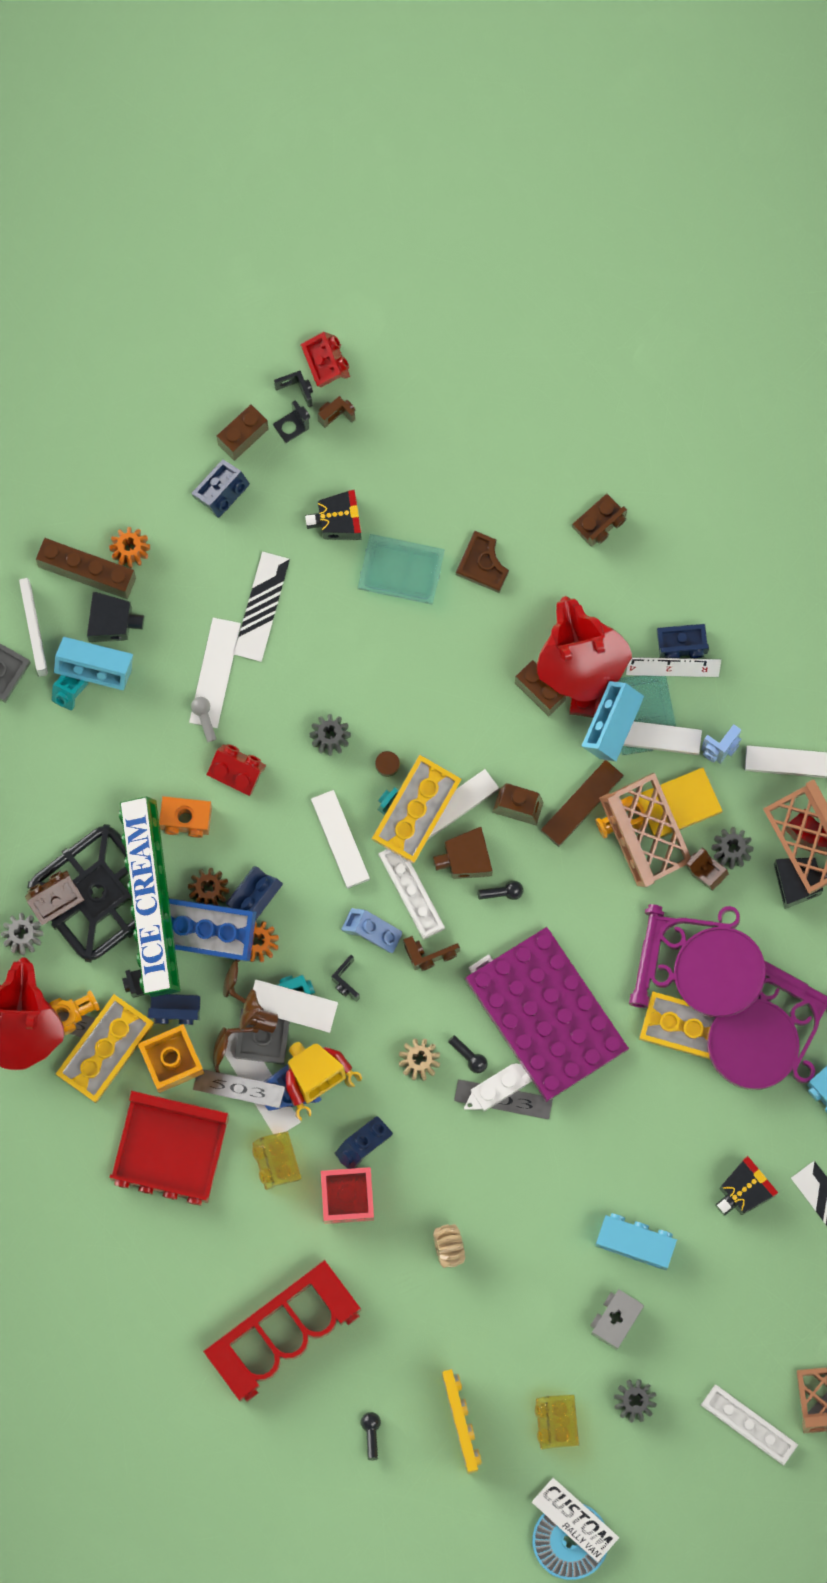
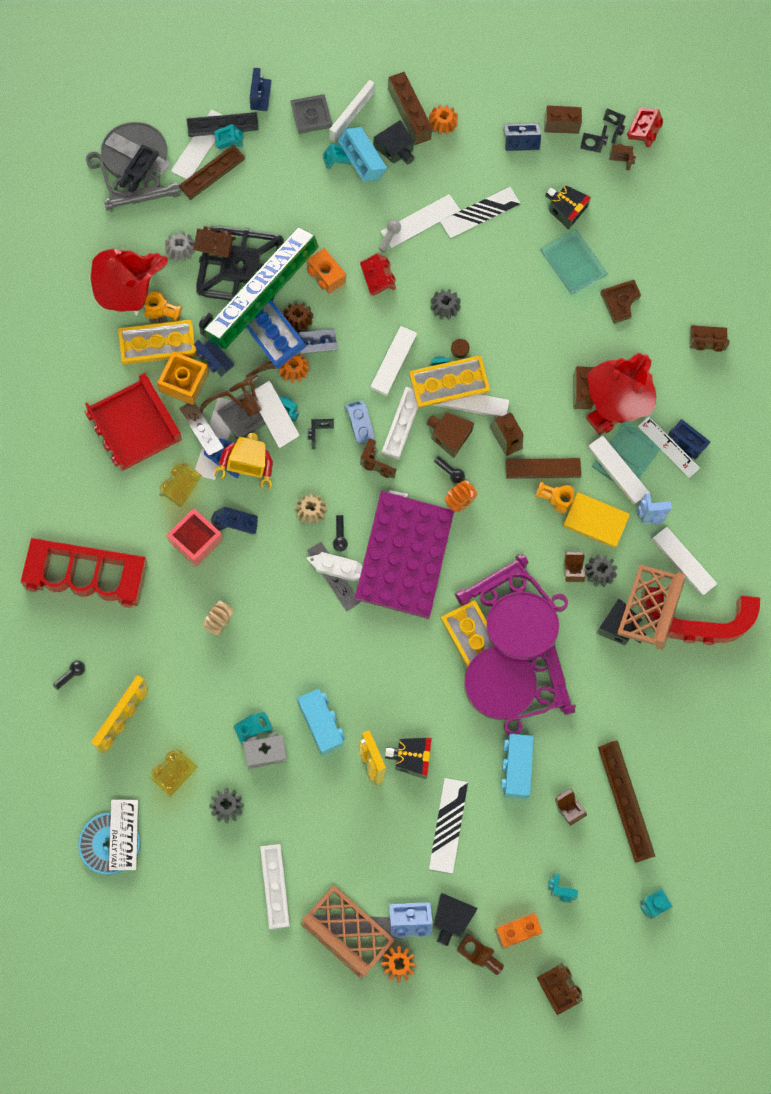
camera: 40 degrees right, 5 degrees down
medium azure brick [581,681,644,762] -> none
nougat fence [599,773,691,887] -> none
none -> teal bracket [234,712,273,743]
none -> yellow piece [359,730,386,785]
none -> orange gear [445,481,477,512]

